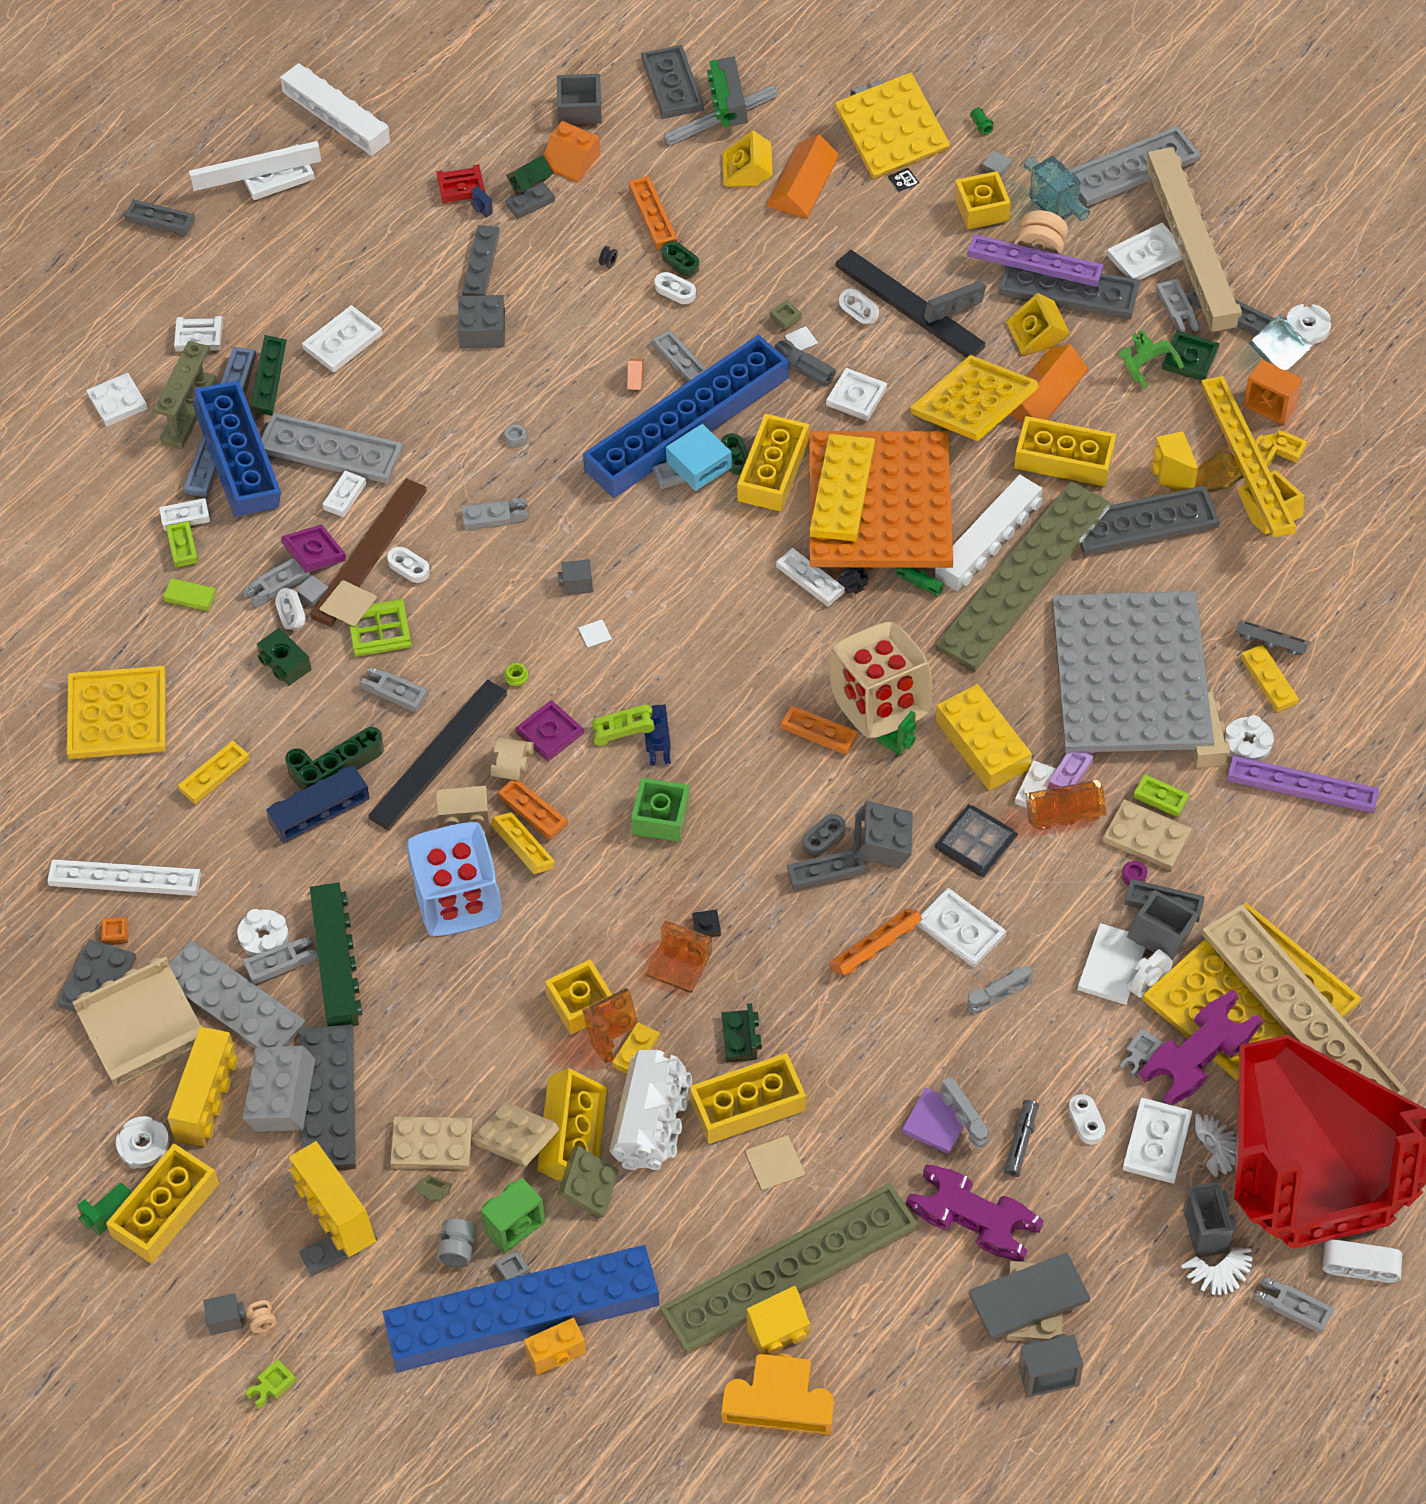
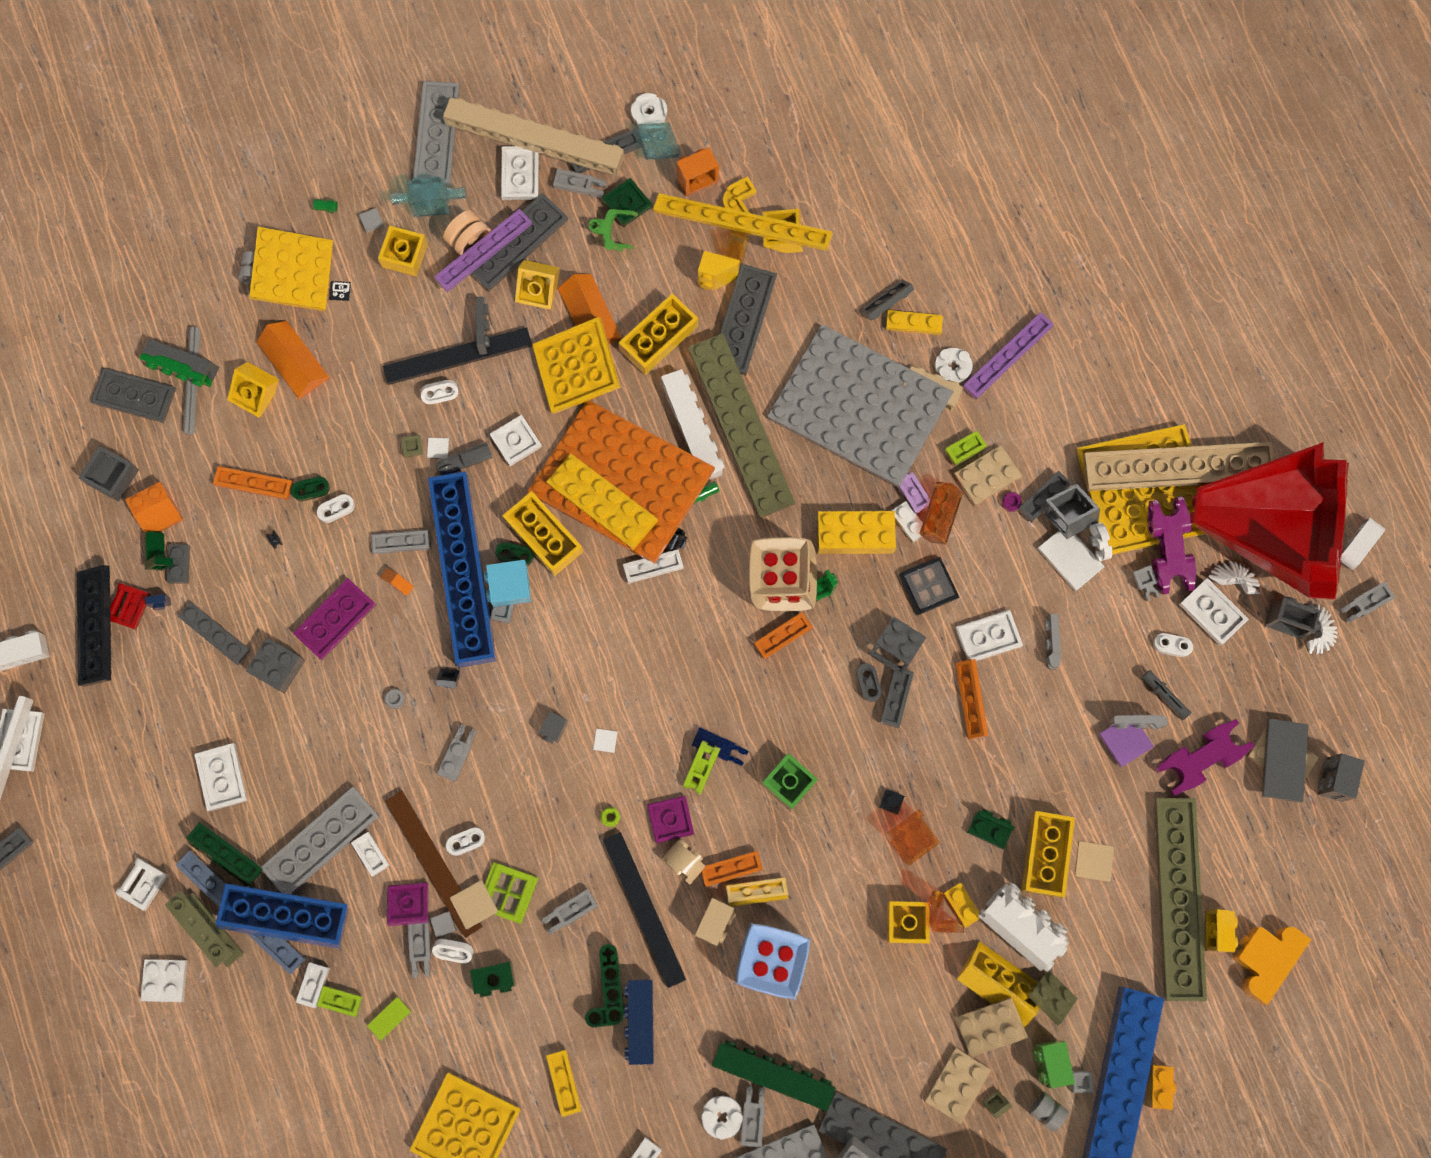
camera: 65 degrees left, 20 degrees up
none -> black plate [77,565,112,687]
none -> magenta plate [293,578,376,661]
none -> black plate [437,668,460,688]

